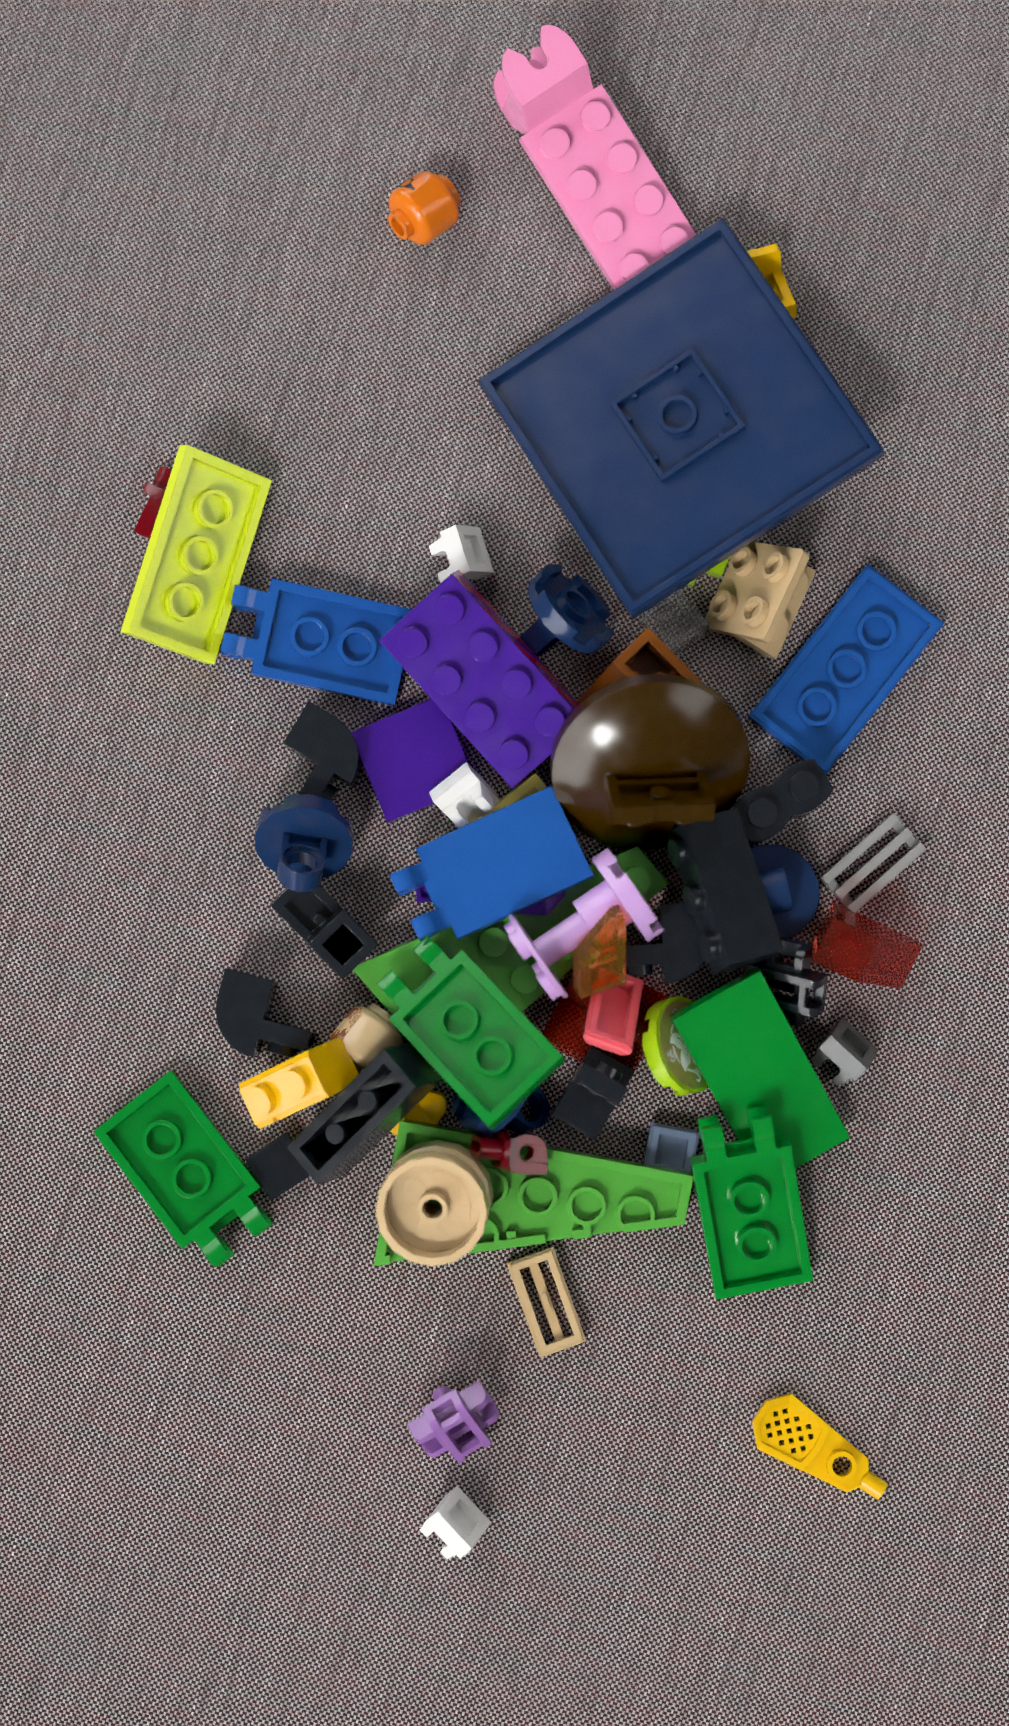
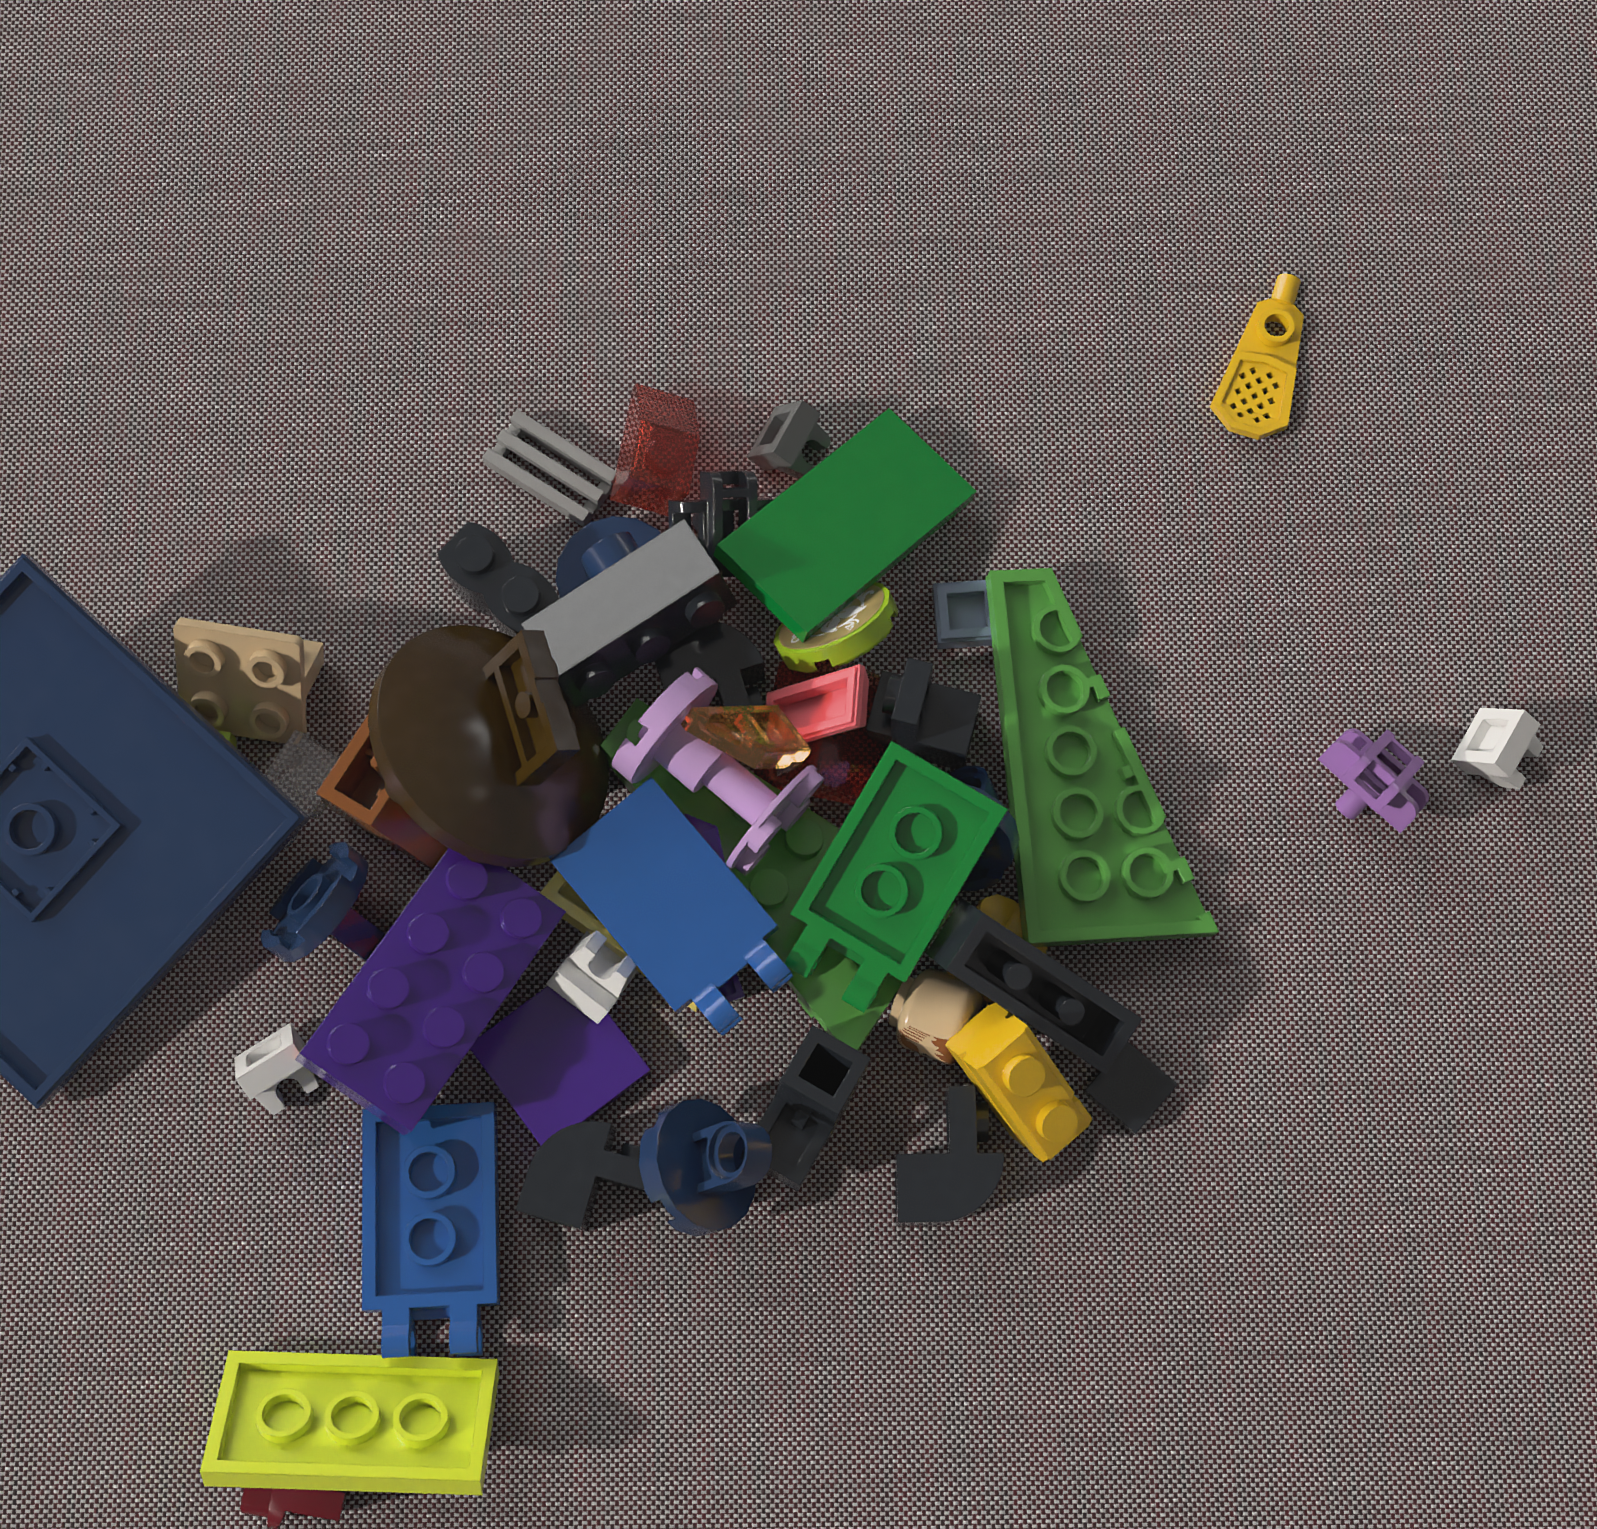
camera: 105 degrees left, 10 degrees down
green tile [93,1070,274,1268] -> none
tan wheel [375,1140,493,1266] -> none
dark red piece [470,1130,548,1175] -> none
tan tile [507,1246,586,1358] -> none
green tile [690,1105,813,1300] -> none
blue tile [747,564,944,775] -> none

